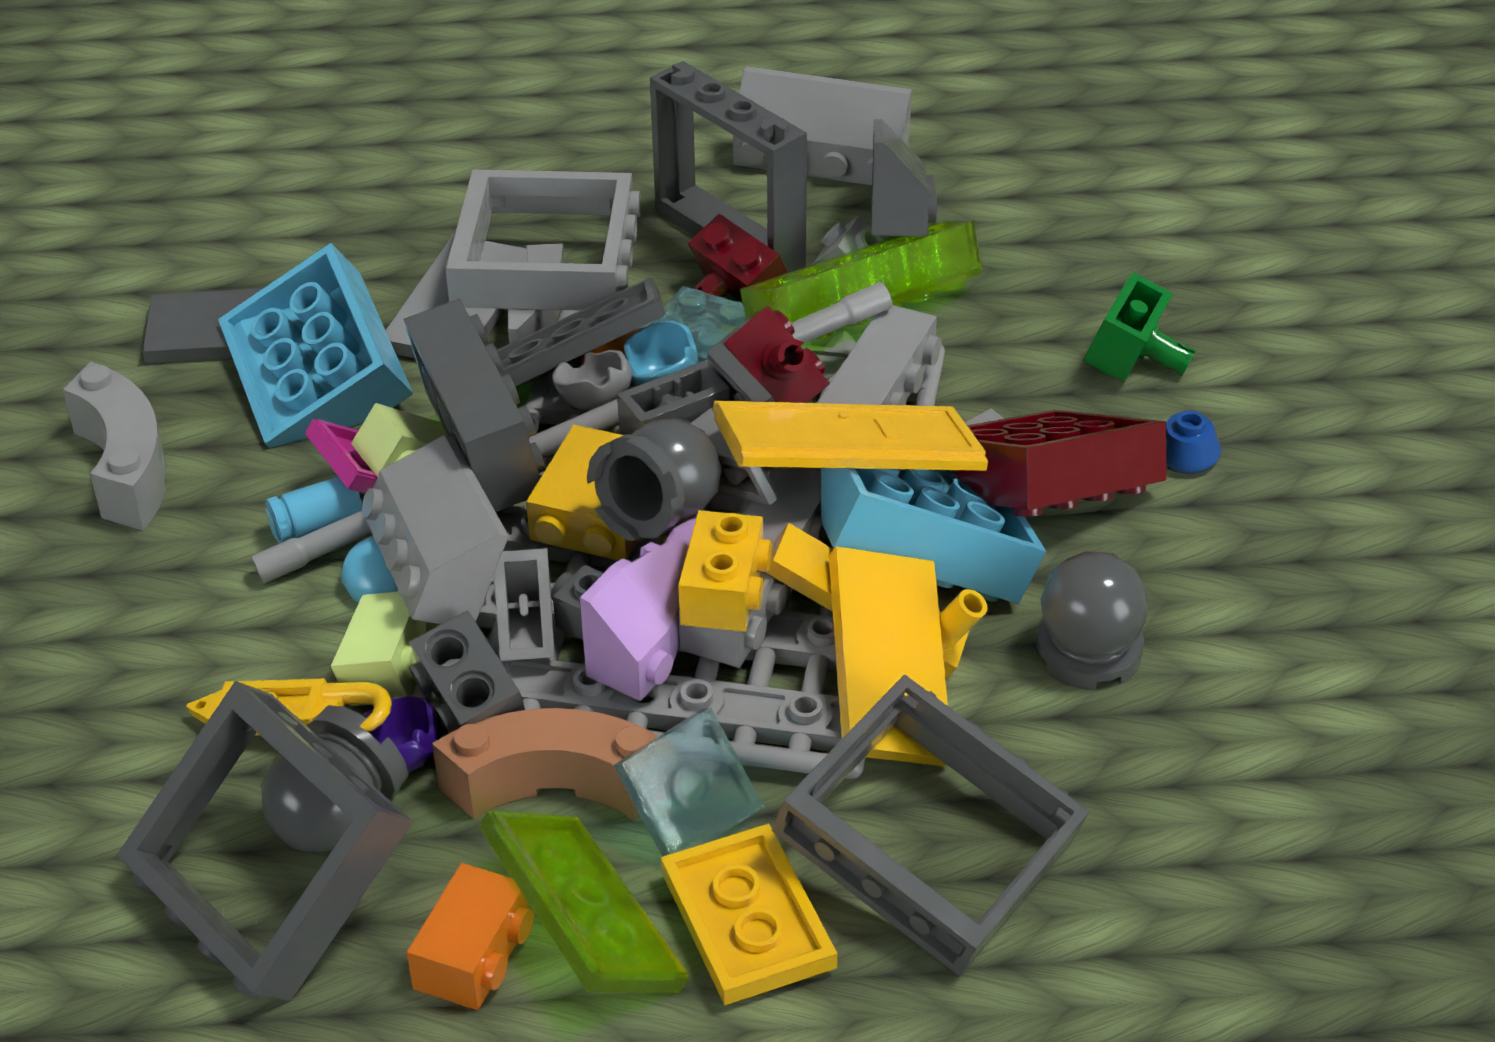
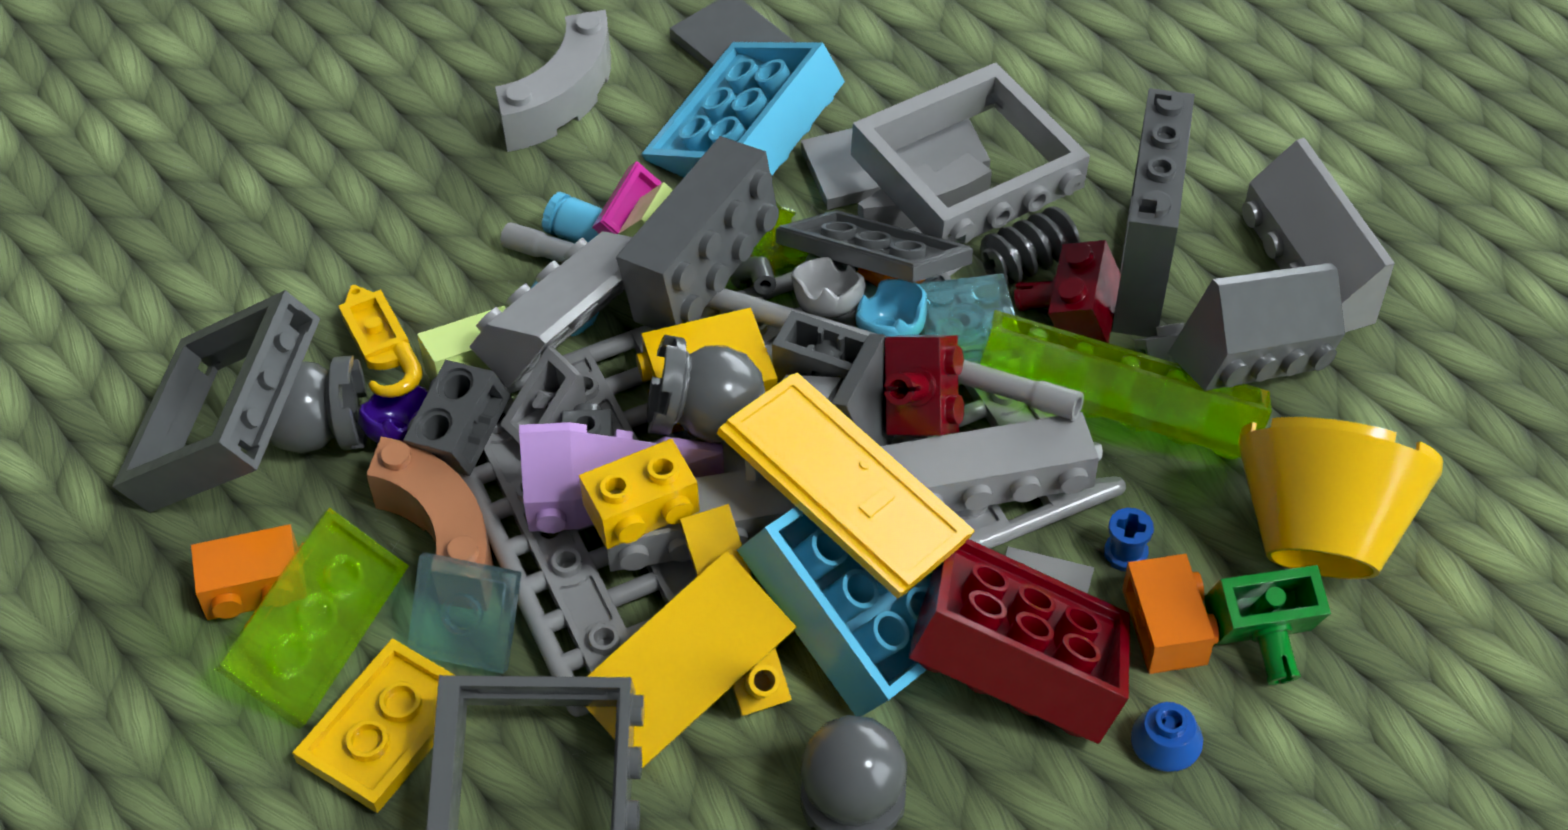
camera: 55 degrees right, 10 degrees up
none -> dark grey piece [980,206,1080,290]
none -> blue bush [1104,508,1154,572]
none -> orange brick [1122,554,1219,674]
none -> yellow cone [1238,417,1443,579]

